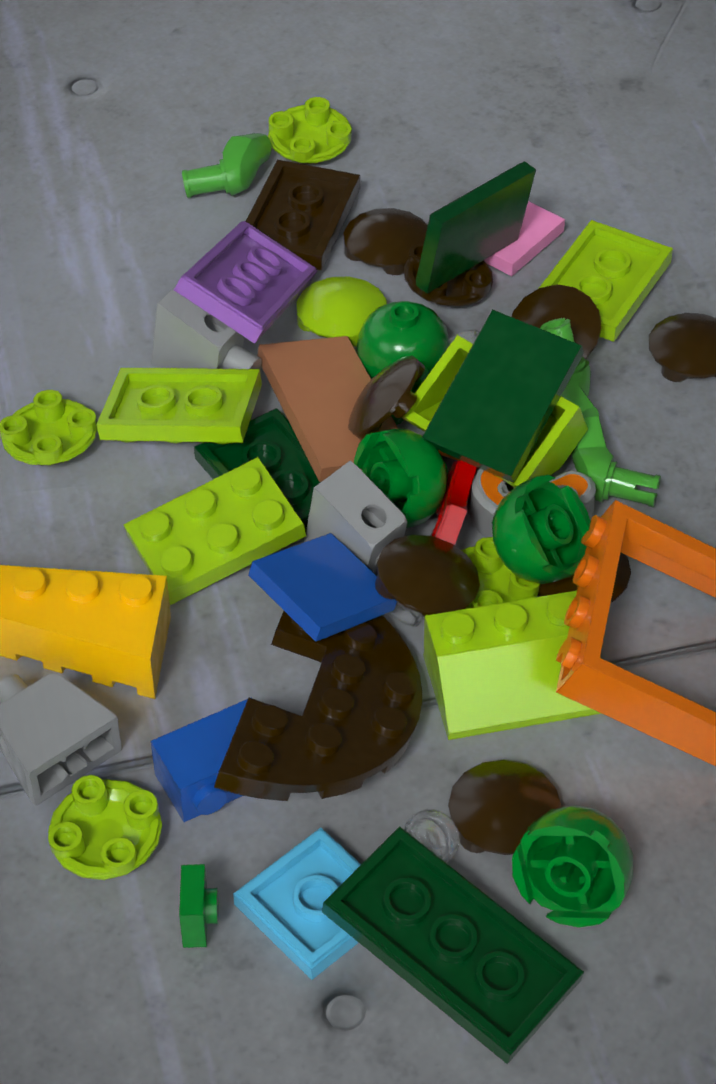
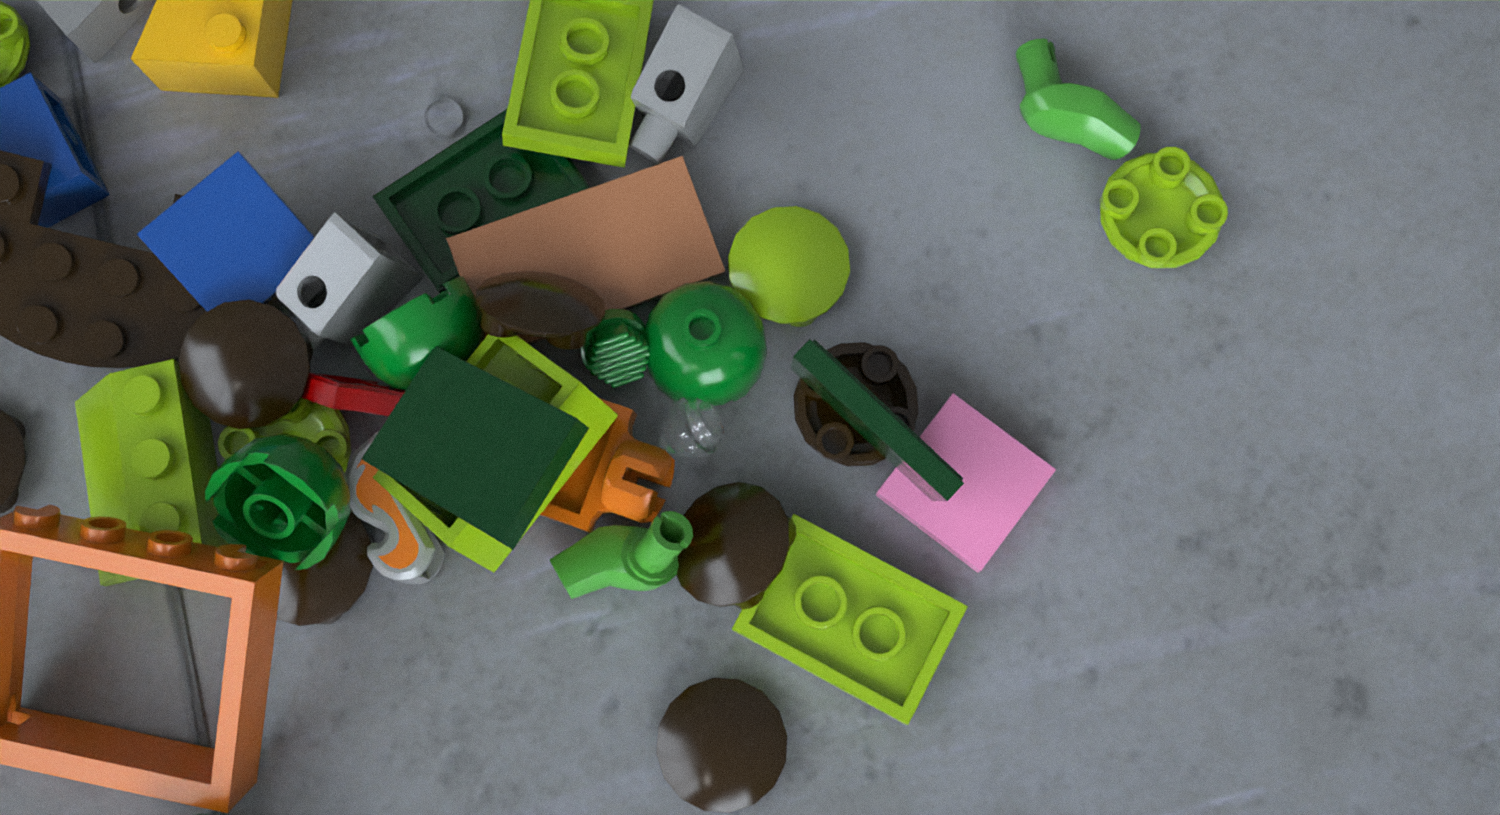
camera: 90 degrees right, 30 degrees up
lime plate [123,457,307,605] -> none
medium lavender tile [174,221,318,344] -> none
dark brown plate [246,159,360,271] -> none
dark brown dish [343,208,428,275] -> none
bright green arm [571,416,661,507] -> none

